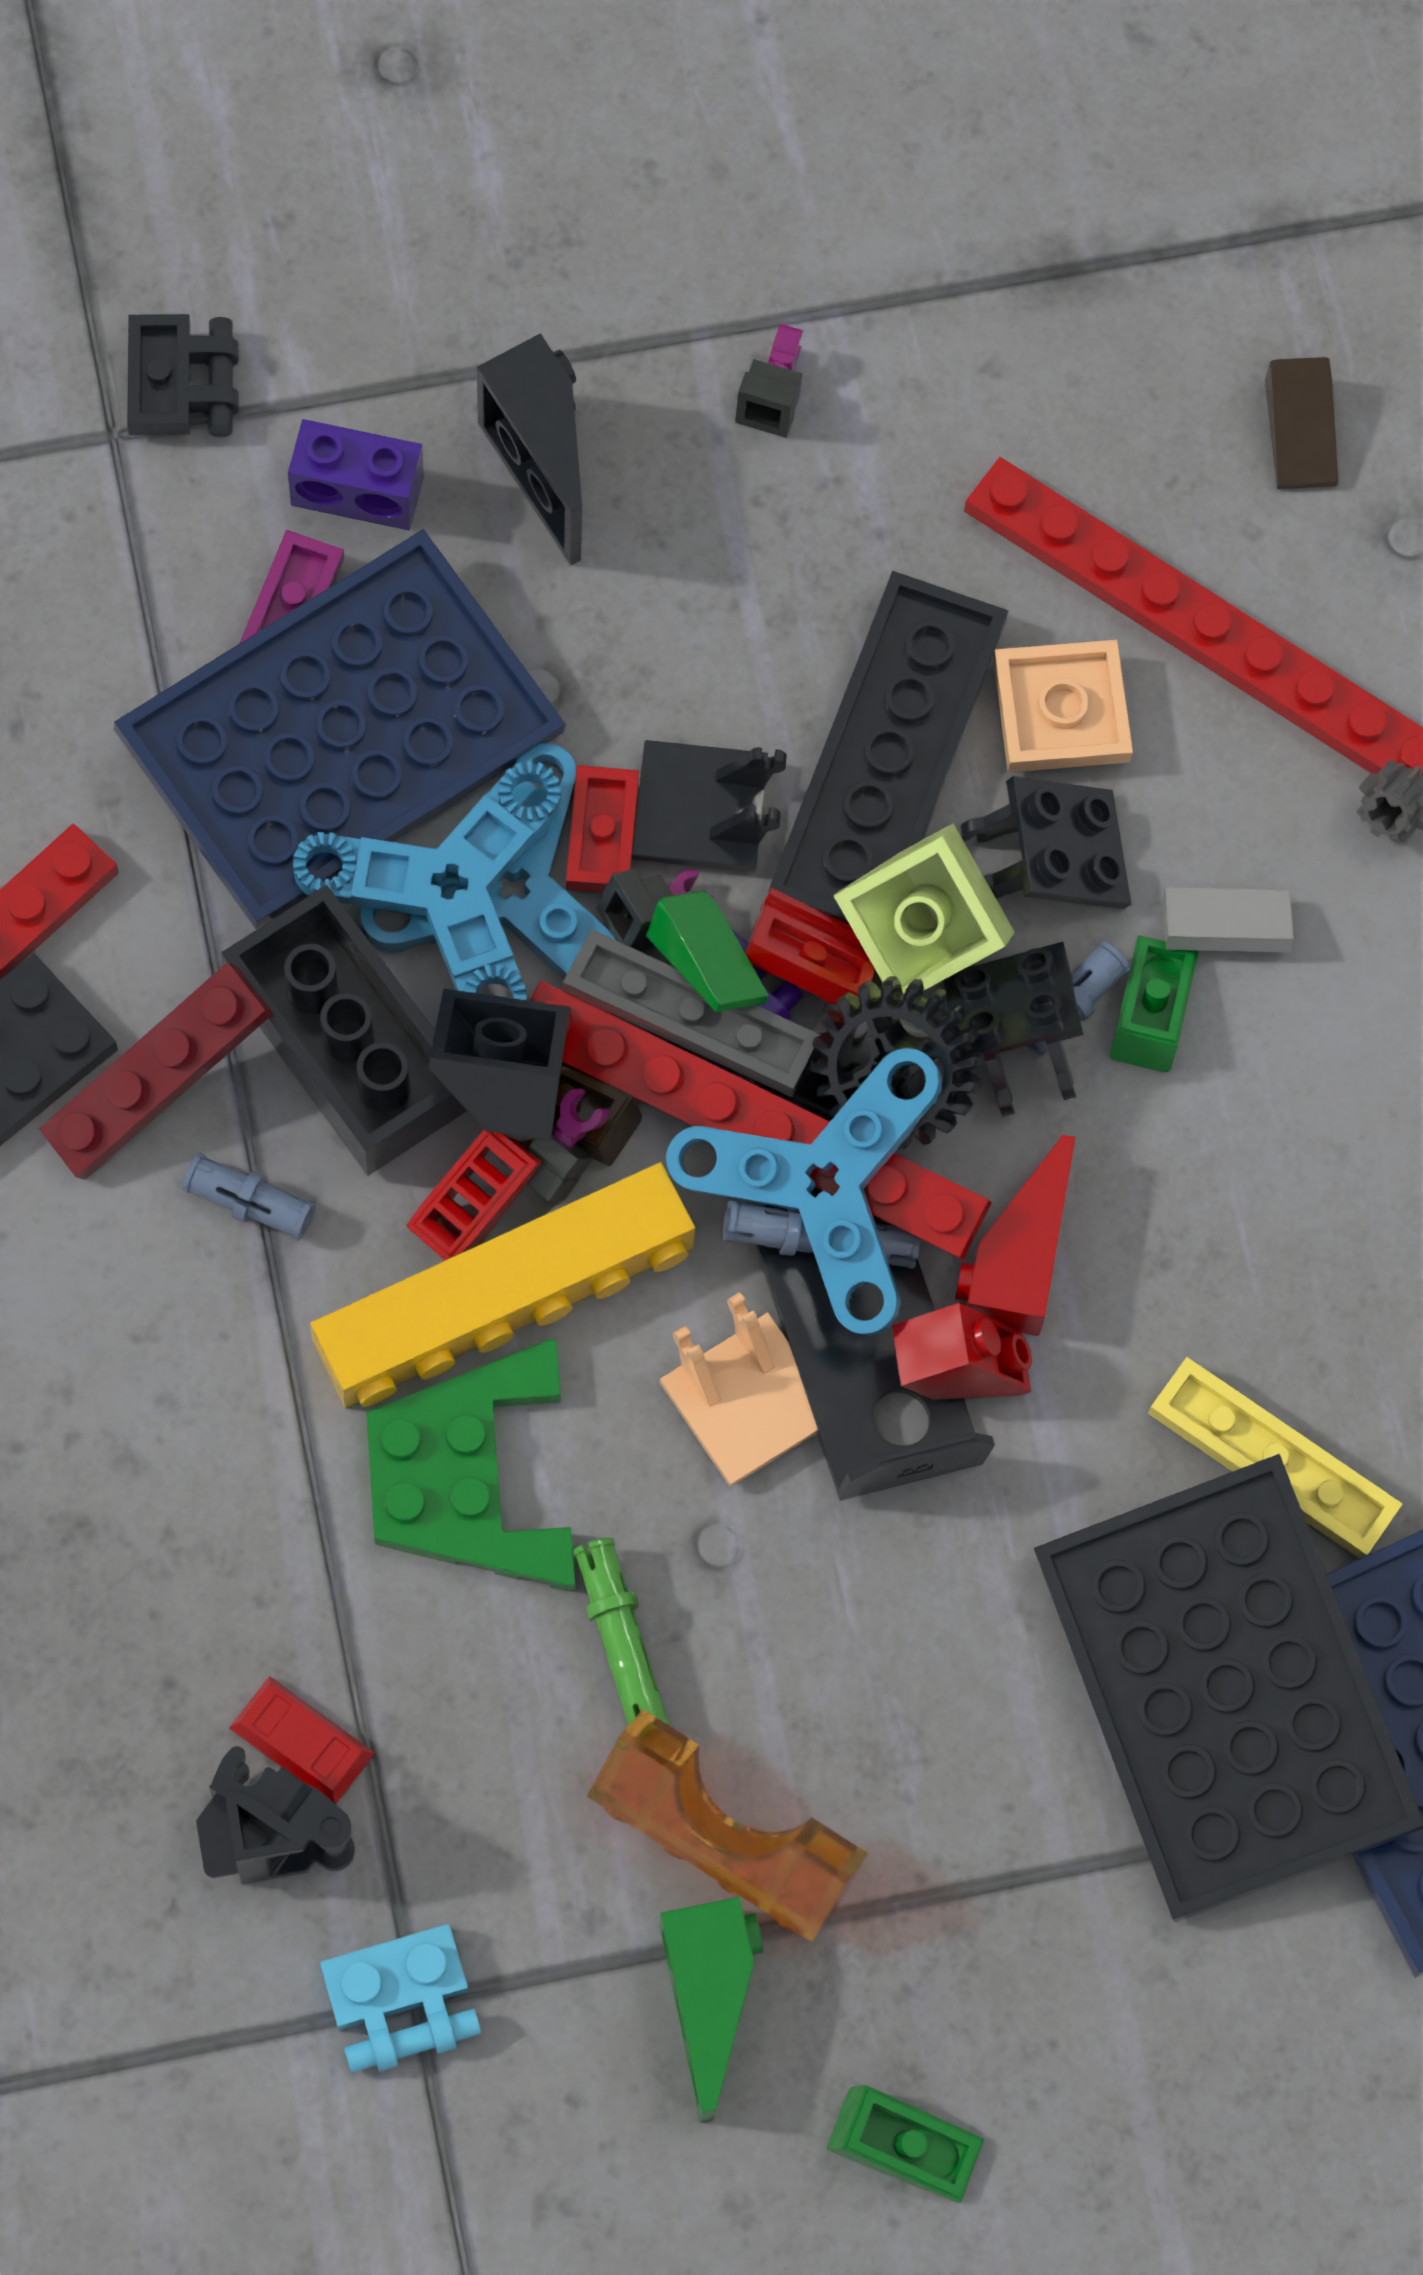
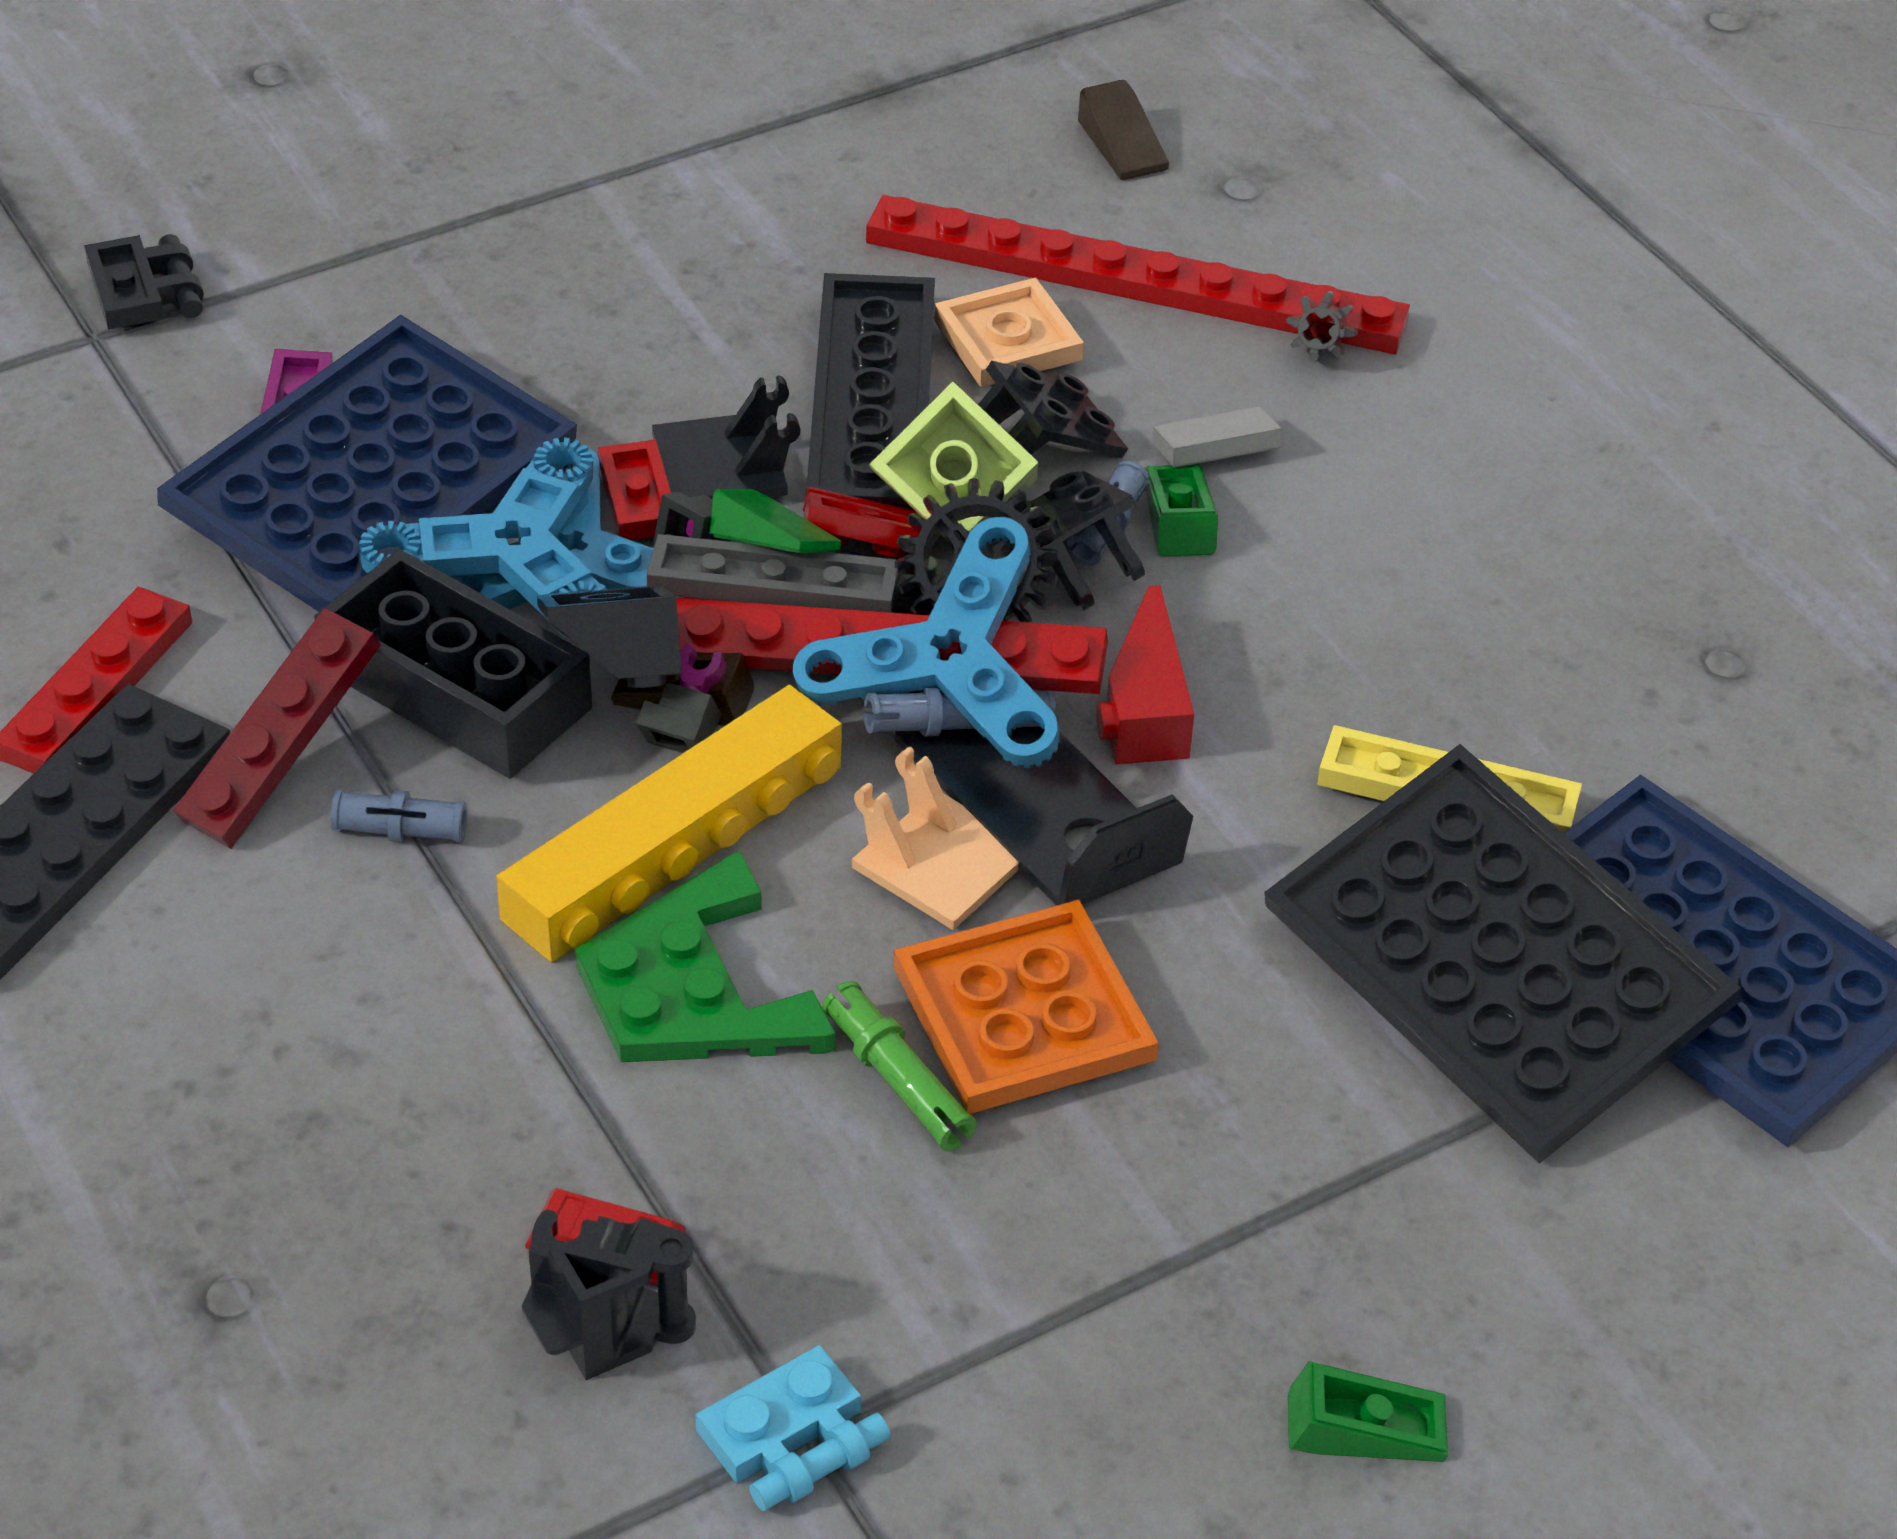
camera: 15 degrees left, 25 degrees down
dark purple brick [288,419,424,531] -> none
red slope [406,1130,542,1261] -> none
black slope [477,333,582,566] -> none
clear orange arch [587,1709,869,1942] -> none
green slope [659,1897,763,2123] -> none
pearl dark grey piece [735,323,804,438] -> none
red slope [892,1303,1032,1400] -> none
none -> orange plate [893,900,1159,1114]

